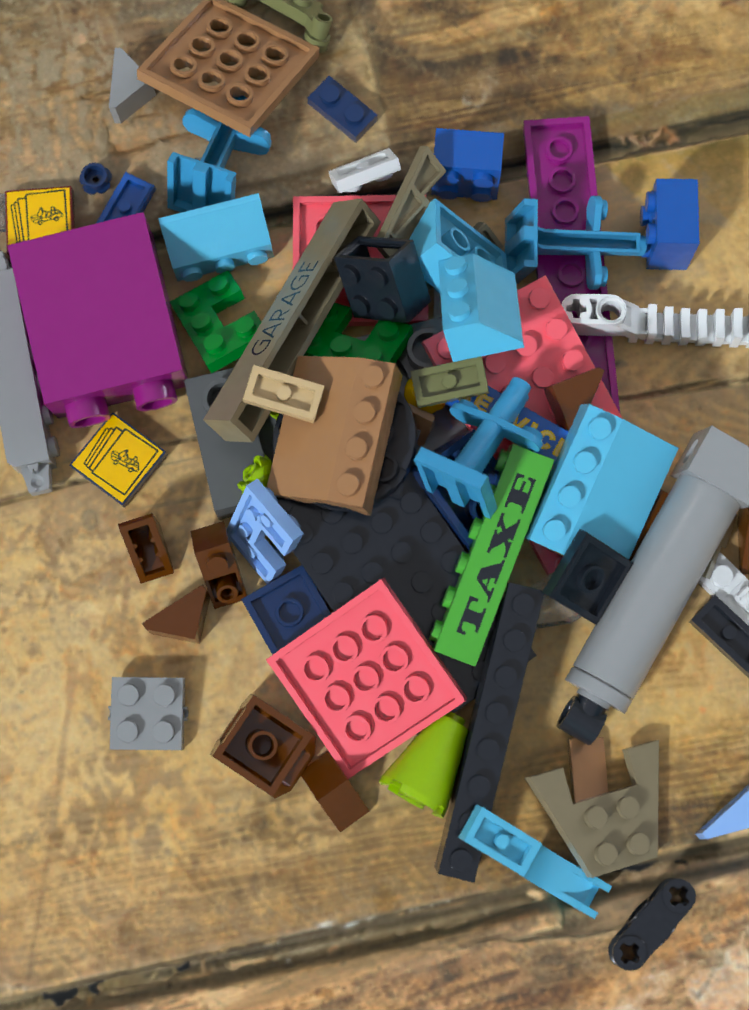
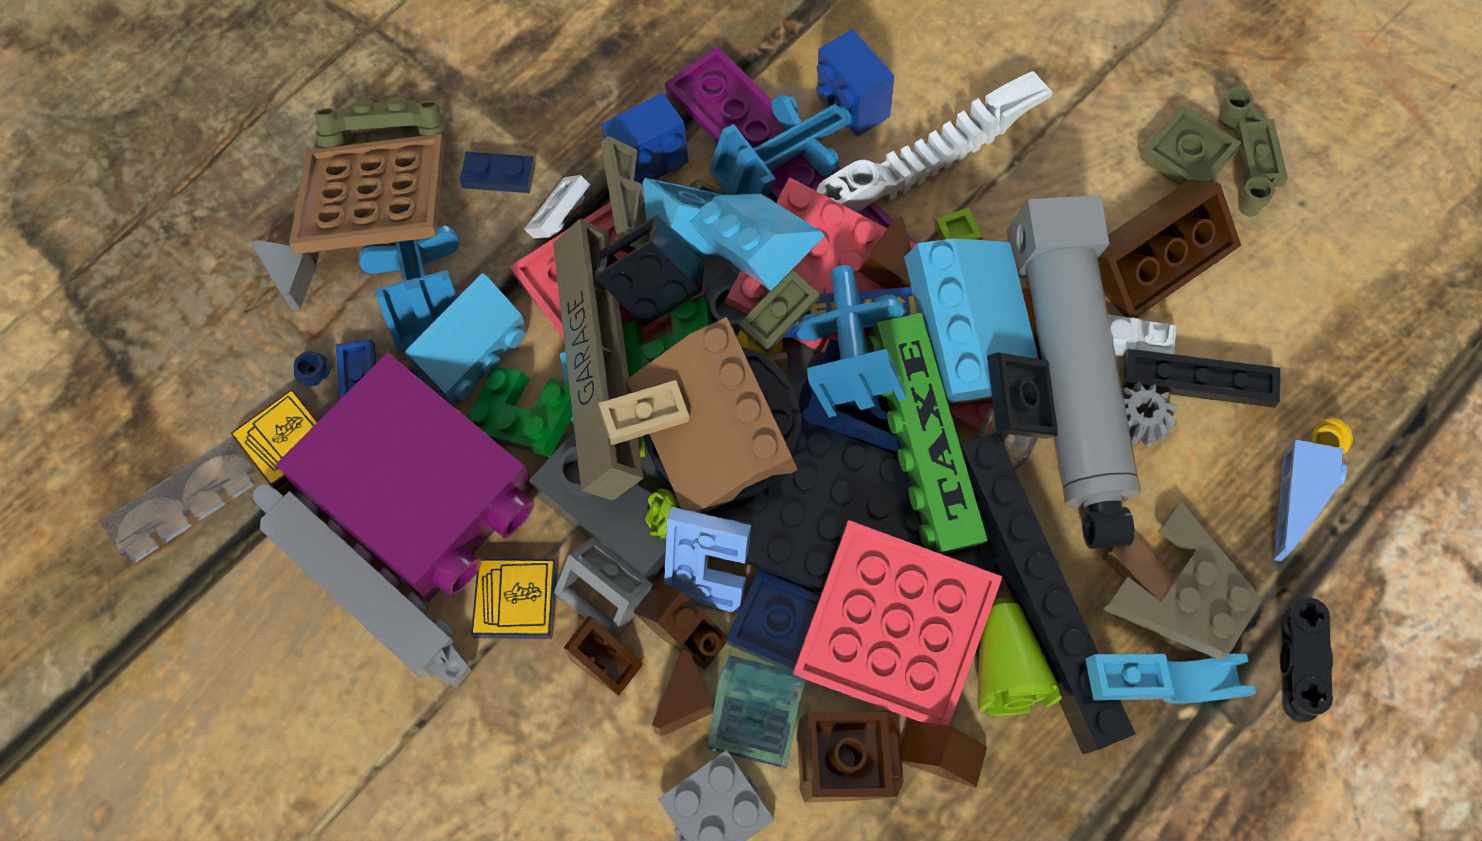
camera: 35 degrees left, 10 degrees down
none -> light grey tile [554,537,653,639]
none -> clear light blue slope [707,655,807,769]
none -> lime plate [934,207,983,240]
none -> light grey gear [1122,381,1177,448]

